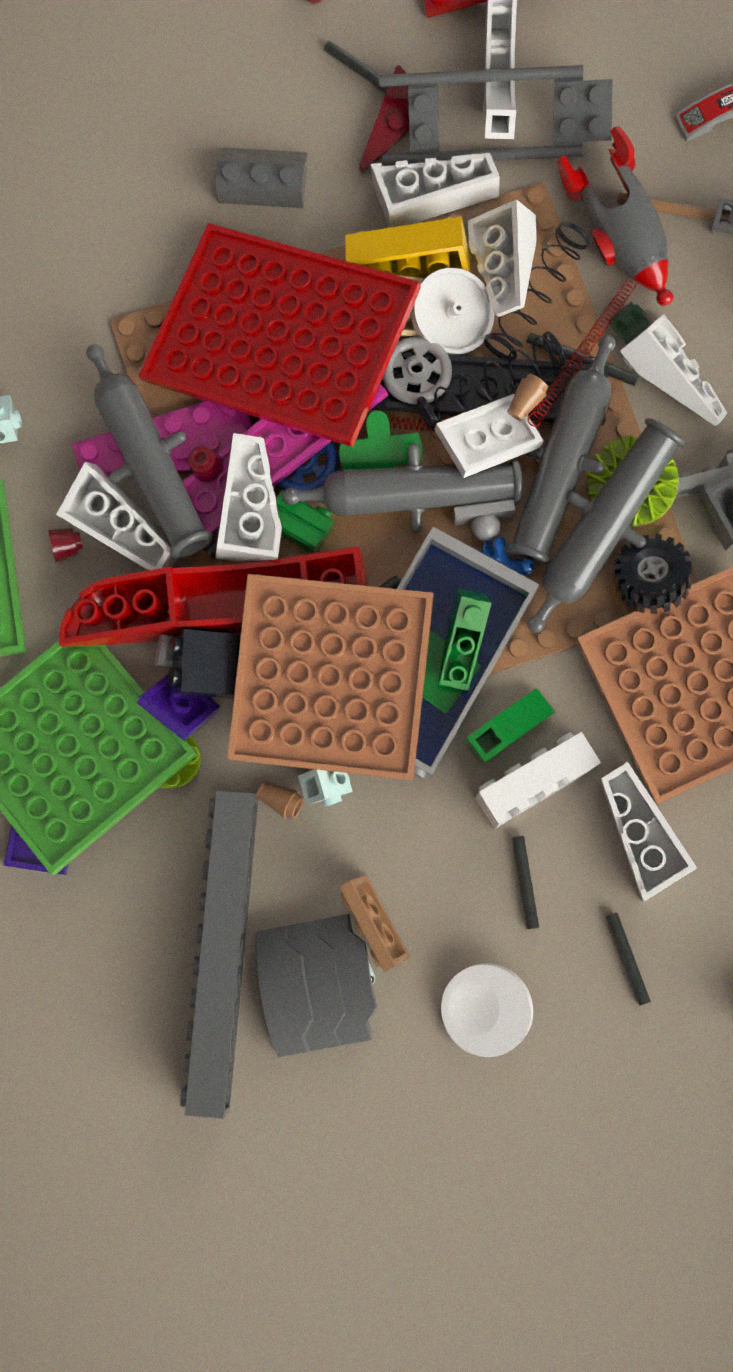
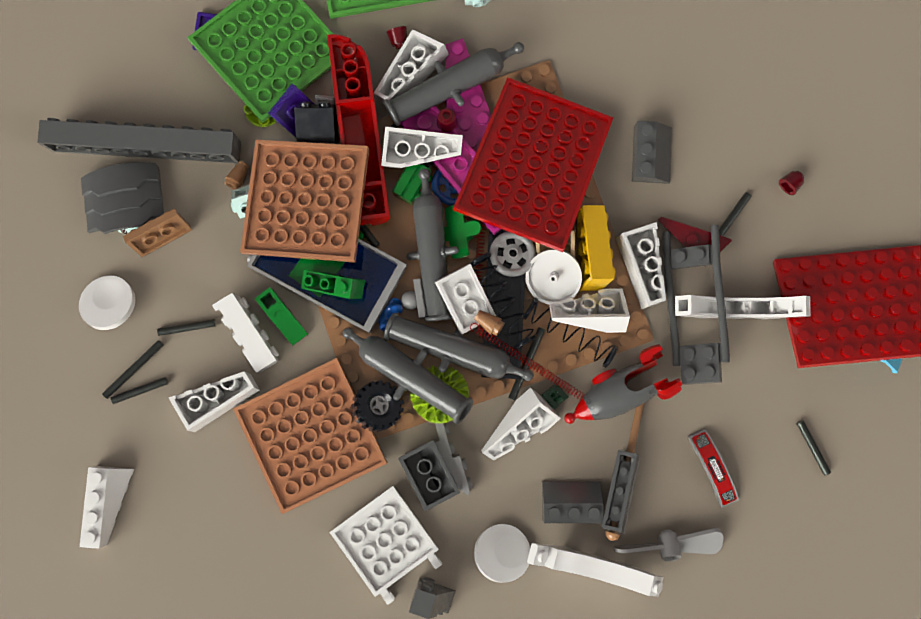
camera: 85 degrees right, 5 degrees up
none -> pearl dark grey bar [102,340,164,399]

